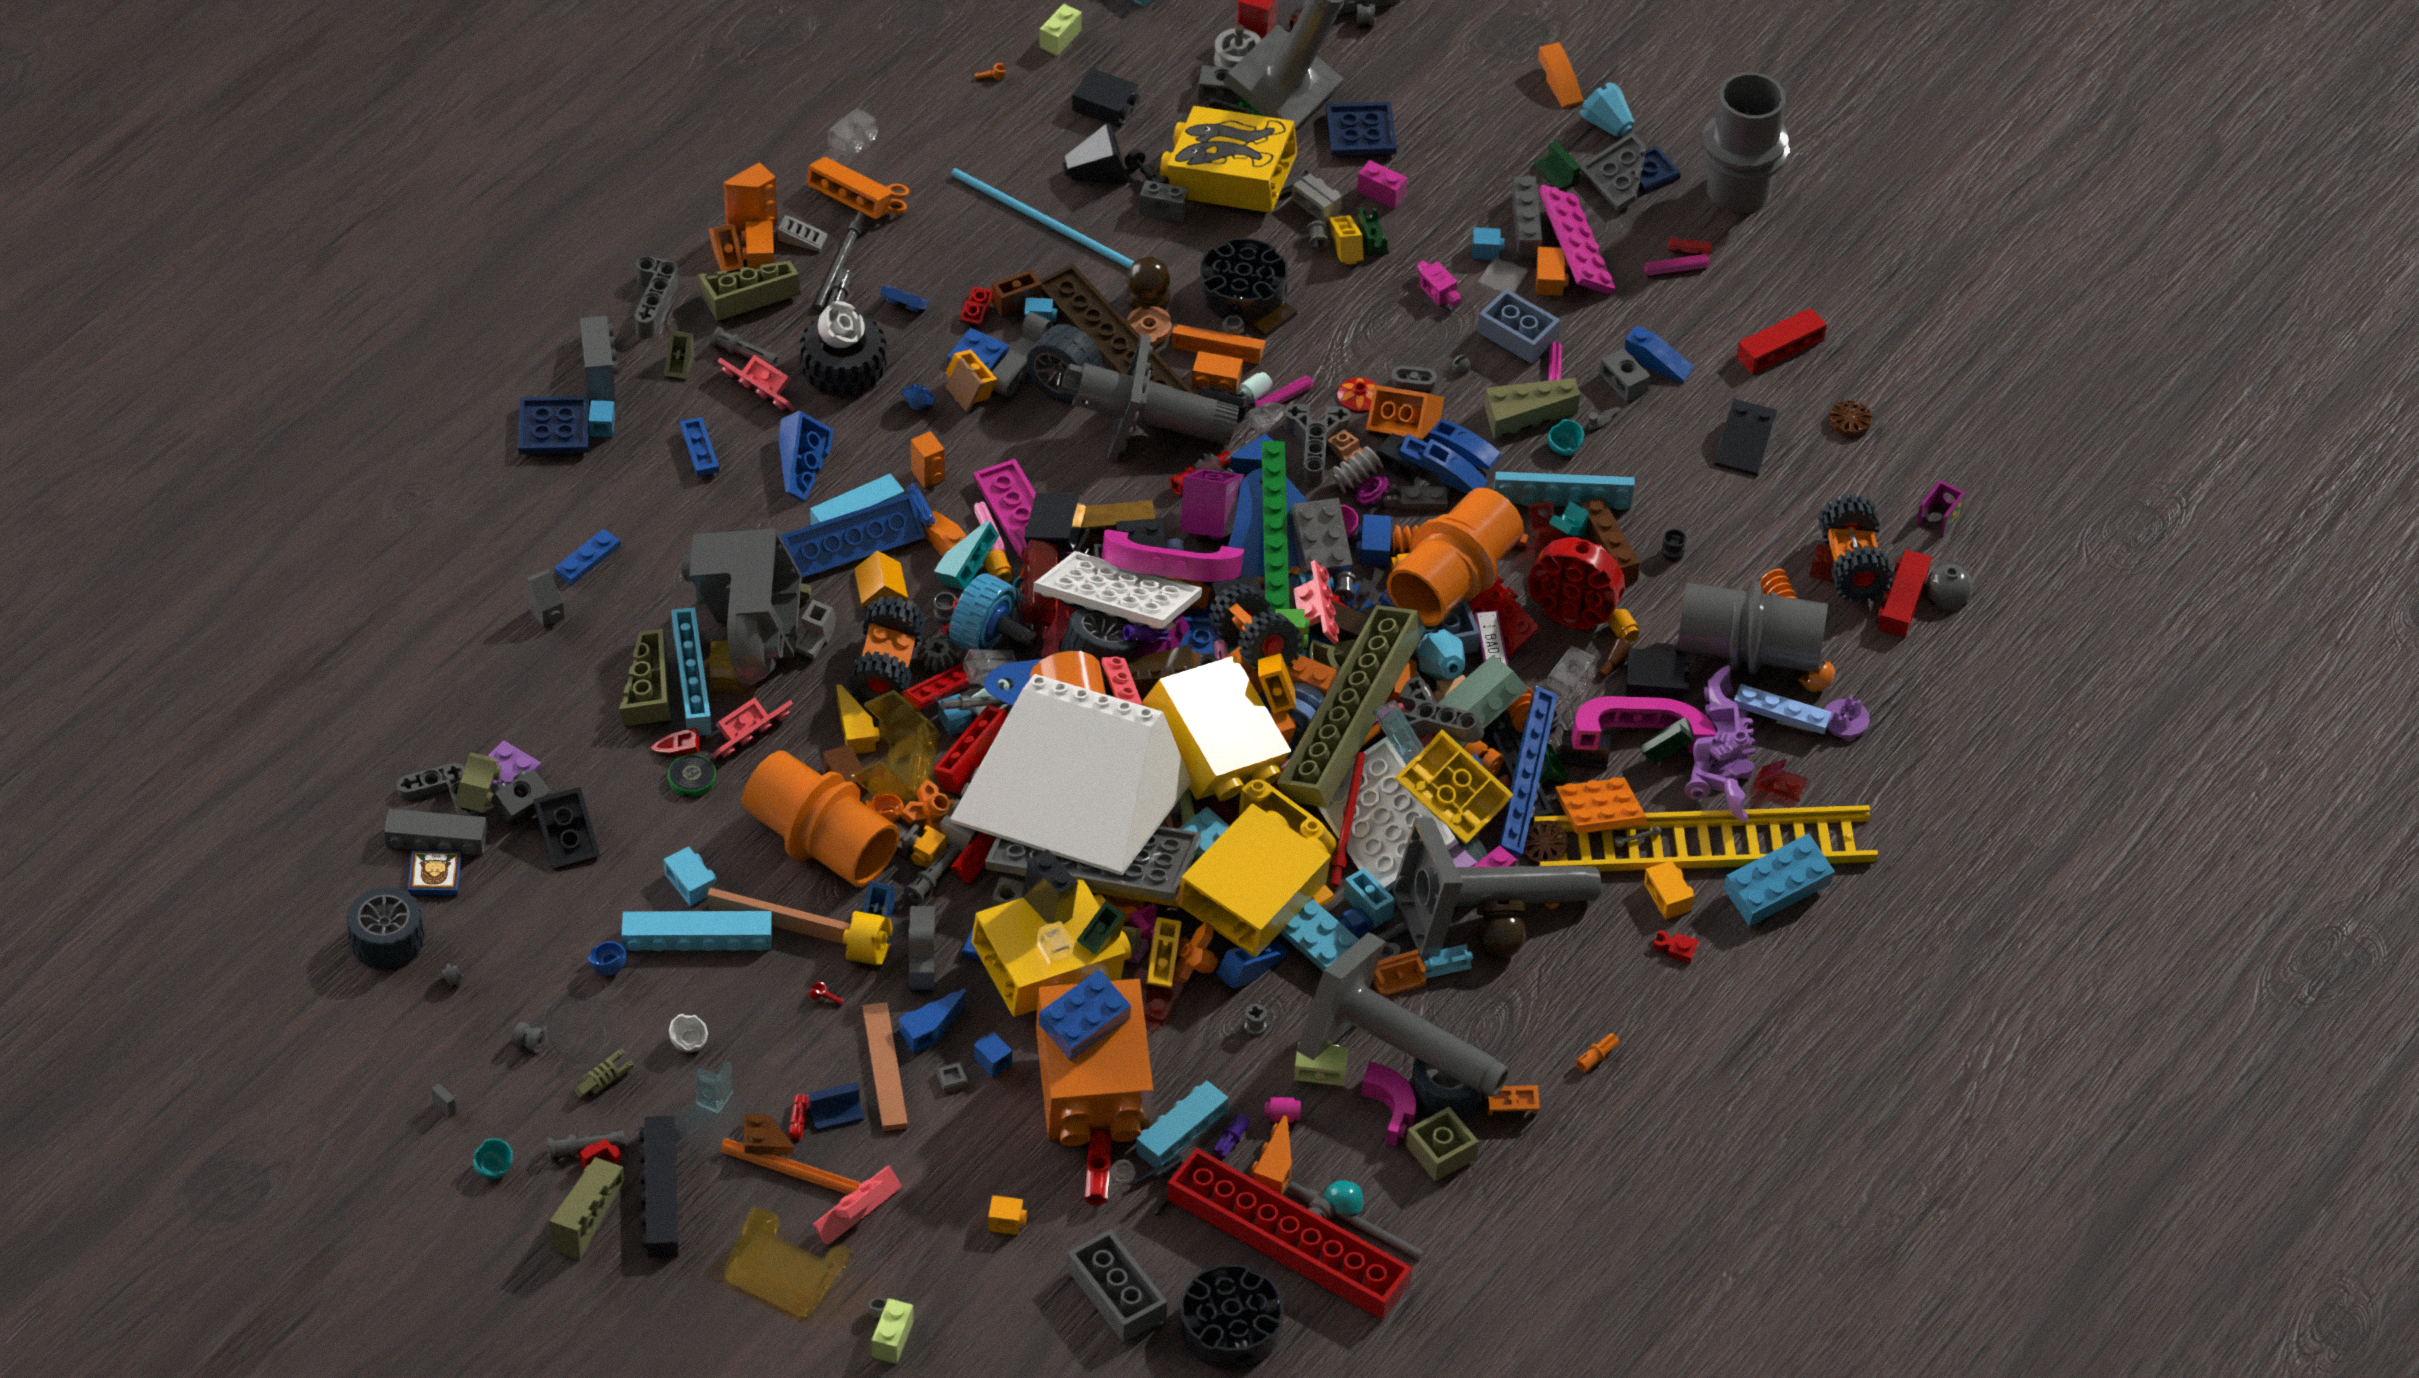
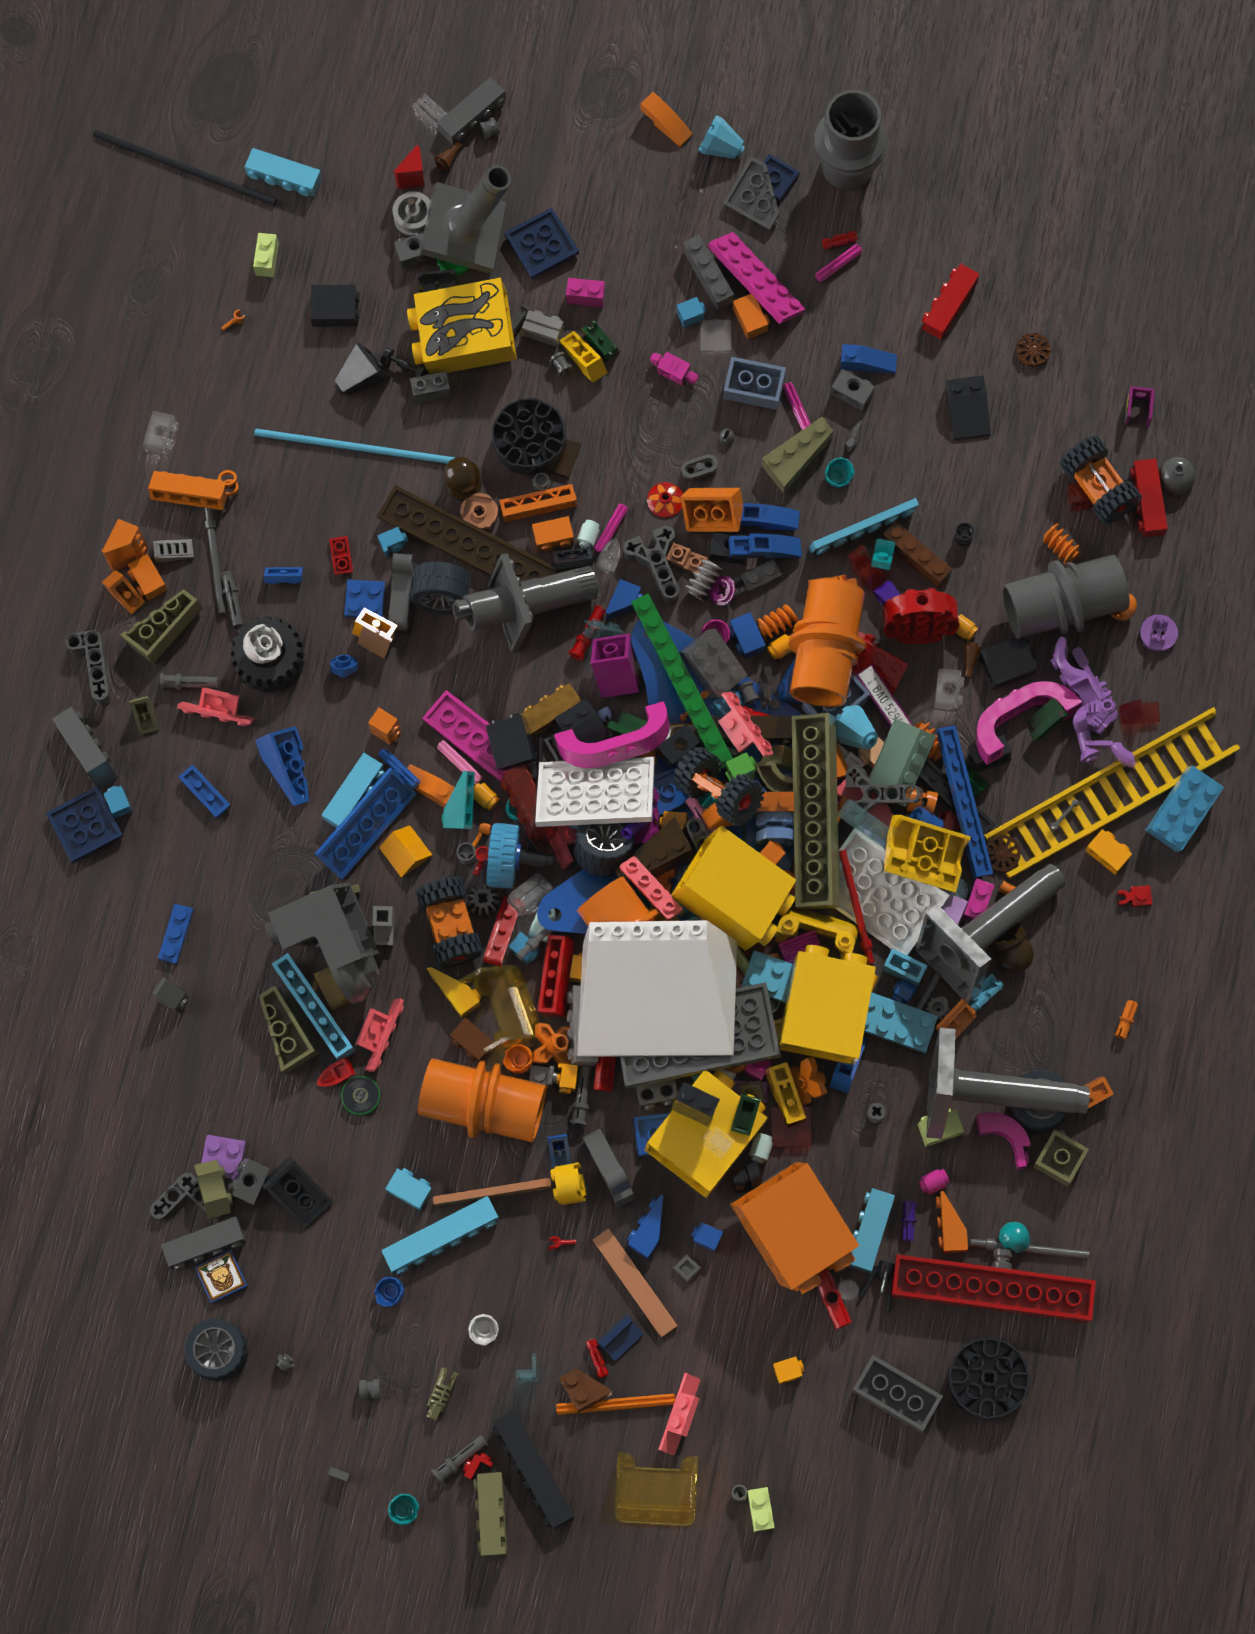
camera: 20 degrees left, 25 degrees up
reddish brown brick [991,269,1042,317] -> none
blue brick [1039,969,1131,1061] -> none
light orange brick [1258,653,1296,713] -> none
dark green panel [1534,141,1581,190] -> none
orange plate [1555,777,1646,834] -> none
light blue plate [1734,684,1832,734] -> none

